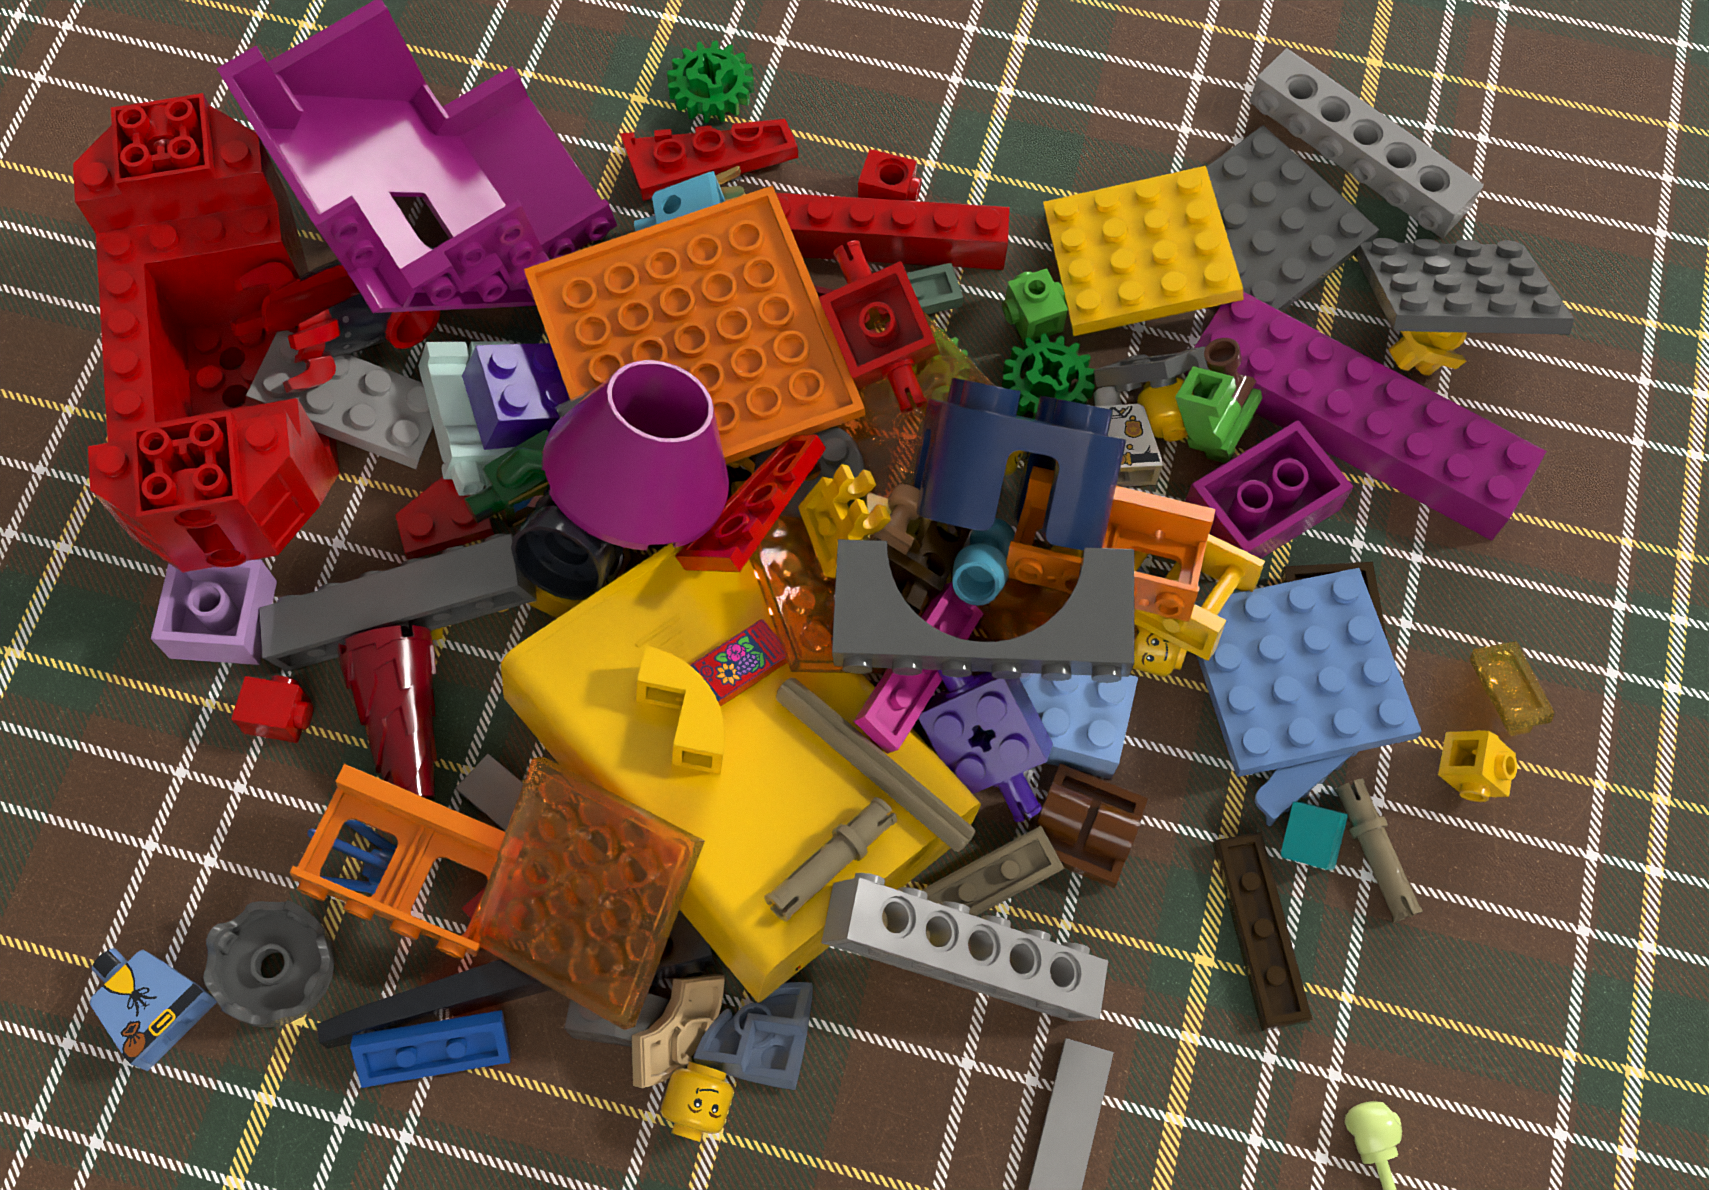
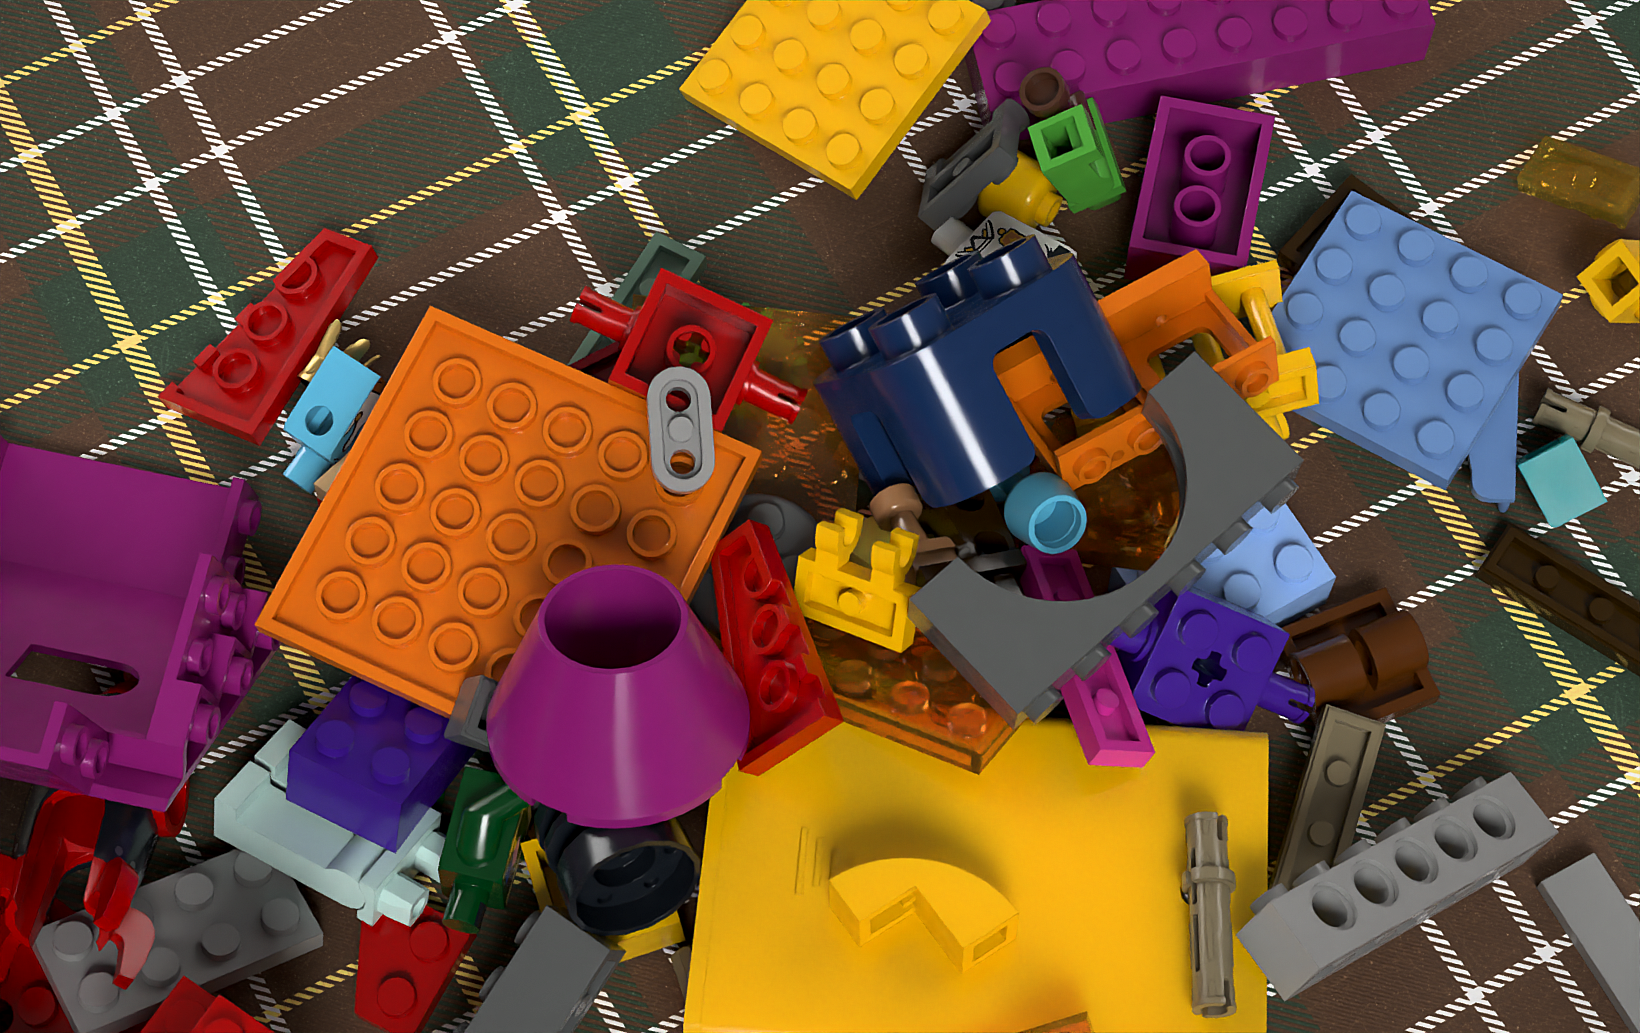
camera: 40 degrees left, 0 degrees up
green gear [667,40,754,123] -> none
tile [690,619,792,707] -> none
red brick [776,193,1010,270] -> none
dark tan axle [776,677,975,852] -> none
red brick [858,149,922,201] -> none
green gear [1001,334,1096,419] -> none
bright green brick [1002,268,1068,342] -> none
none -> light grey plate [646,366,715,494]

